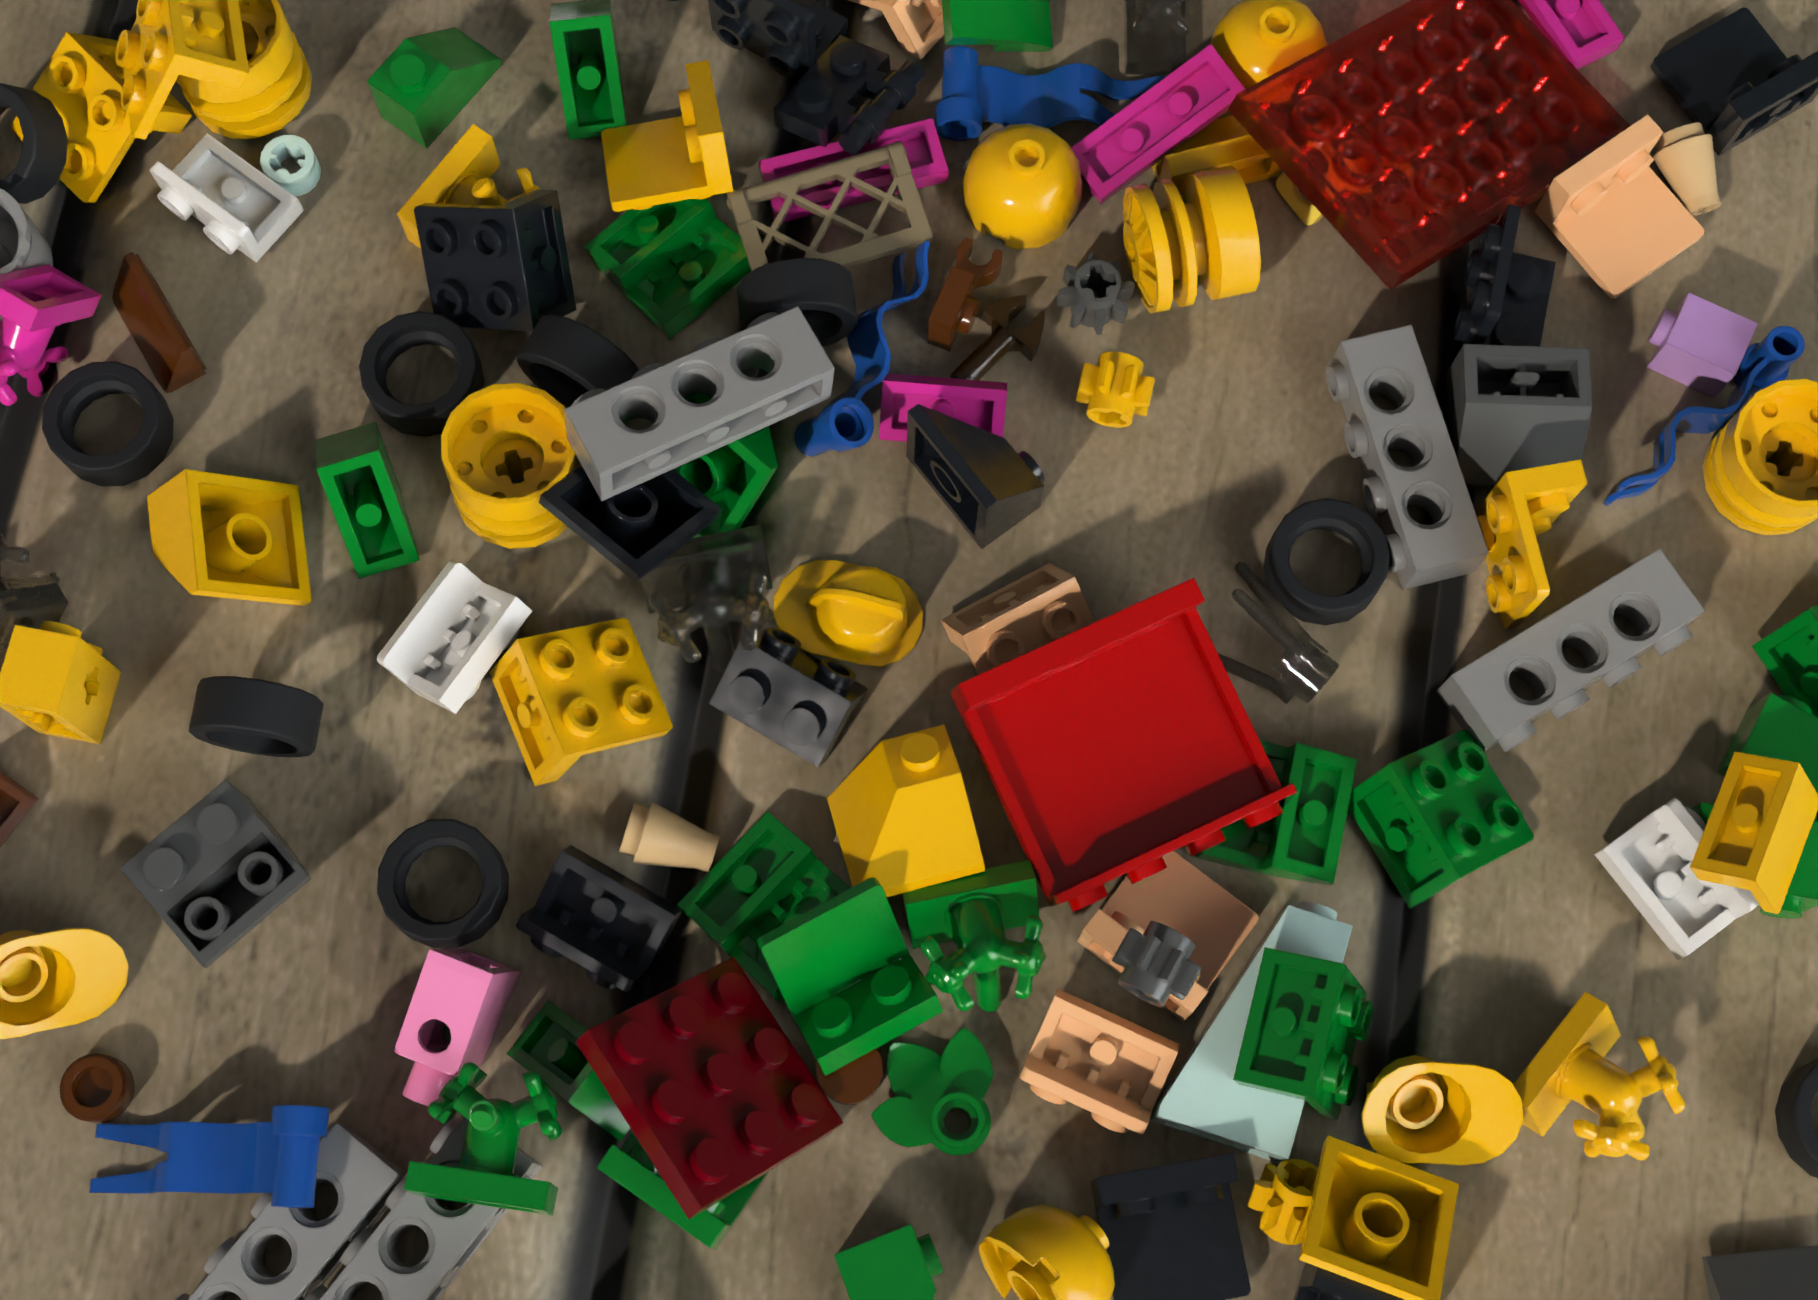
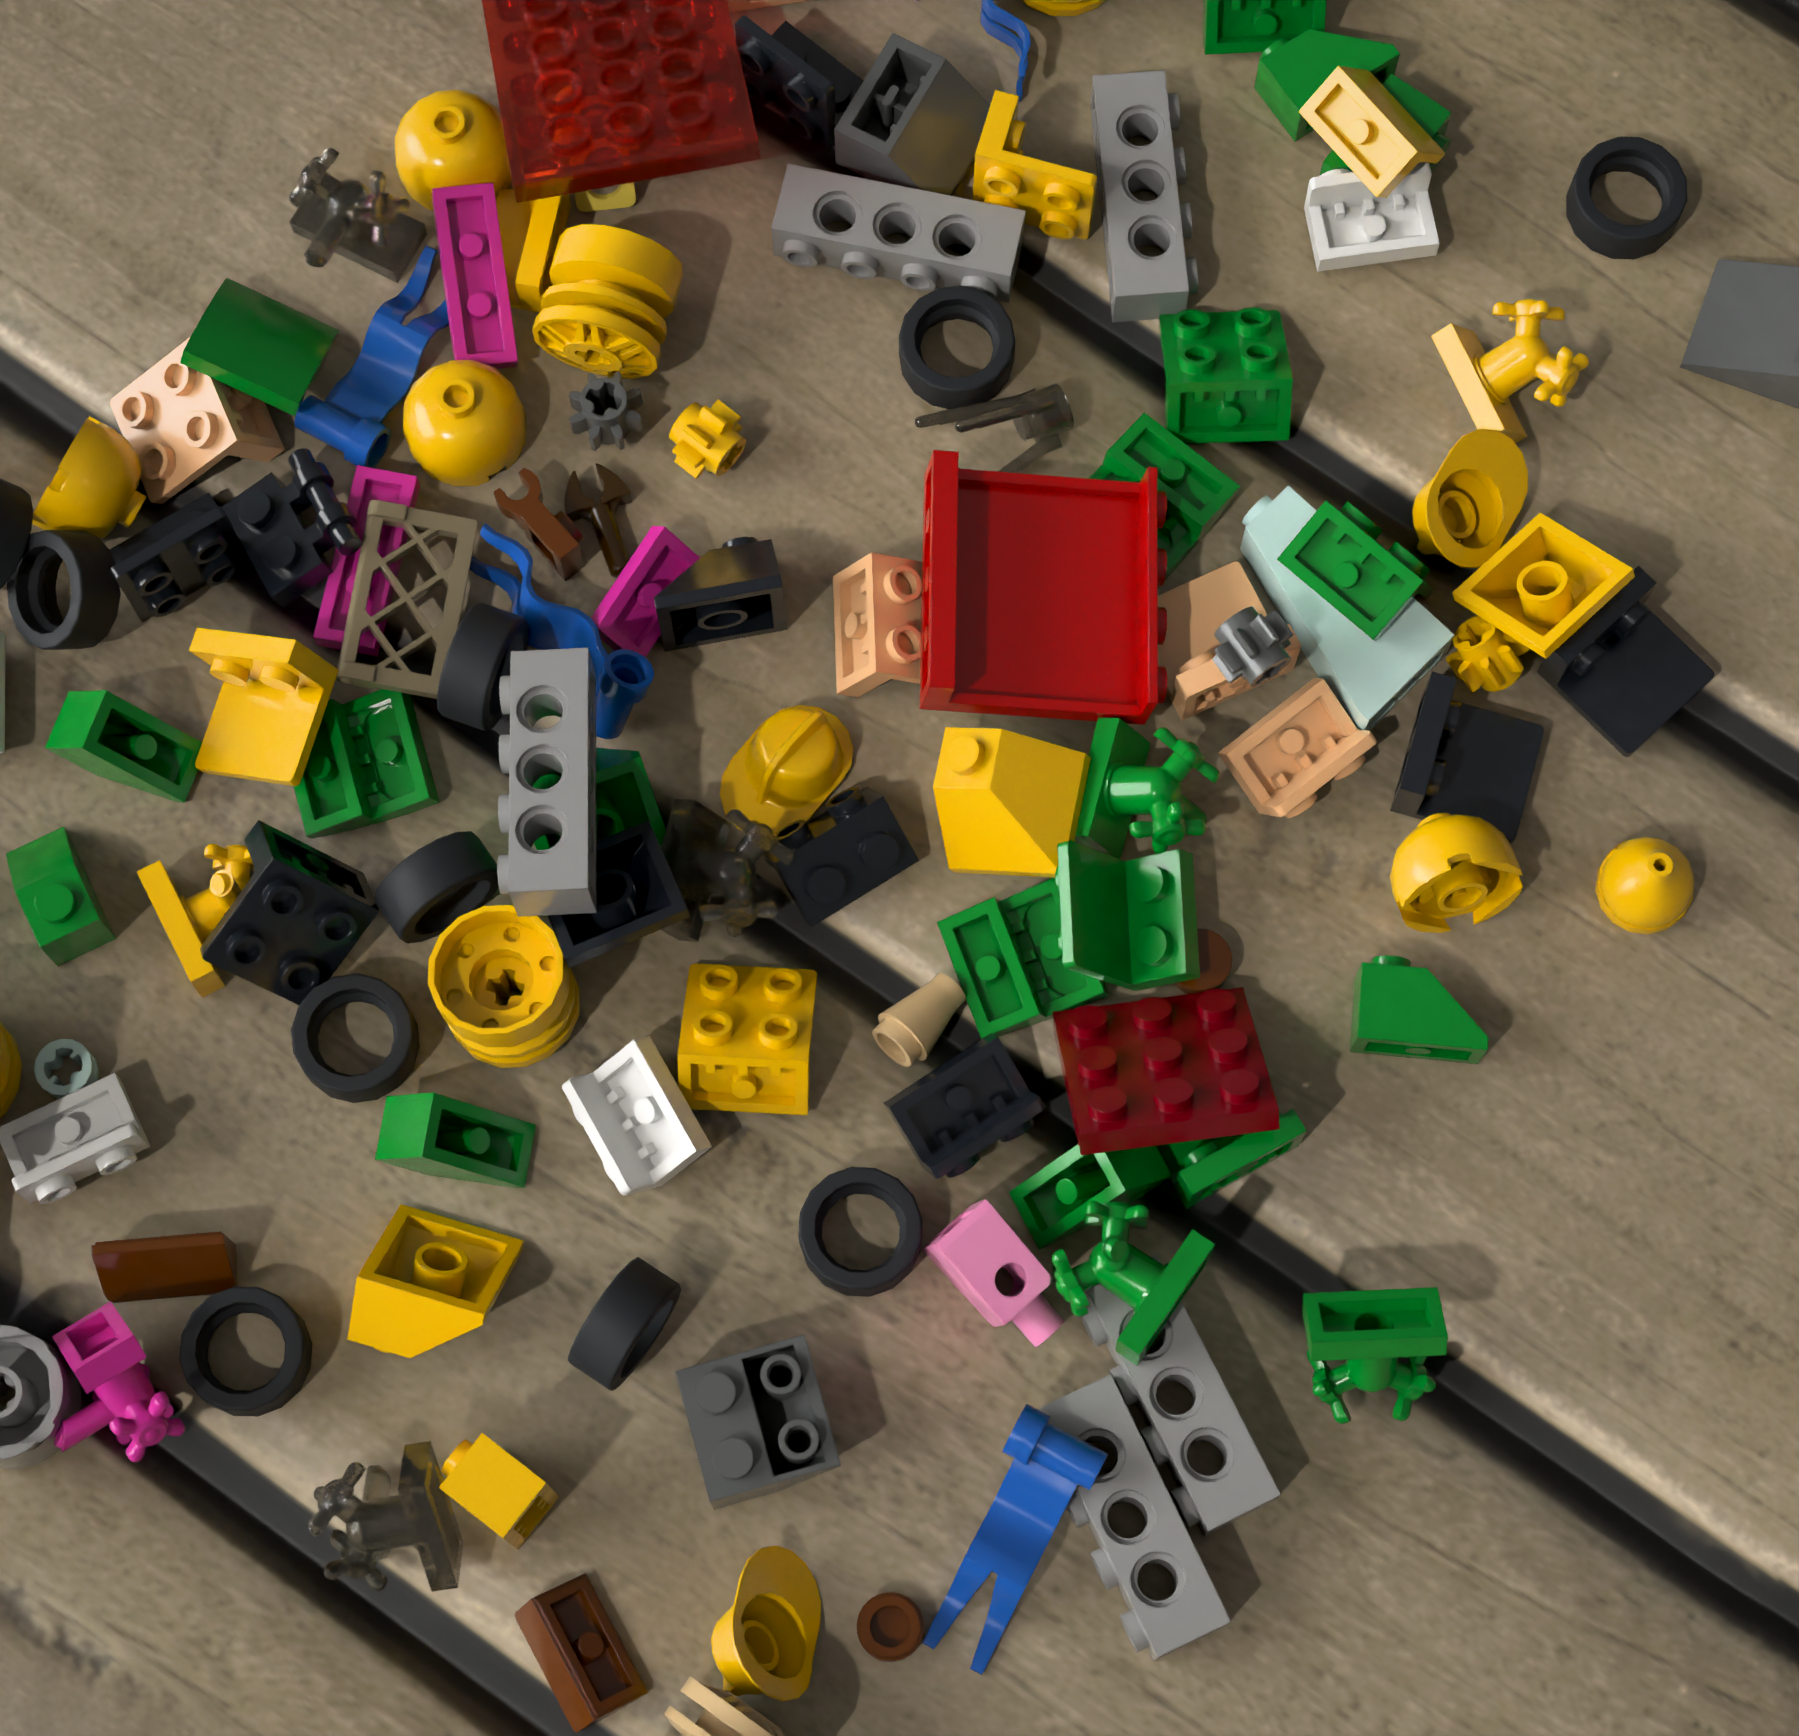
camera: 60 degrees left, 0 degrees up
green plate [871,1028,993,1156] -> none

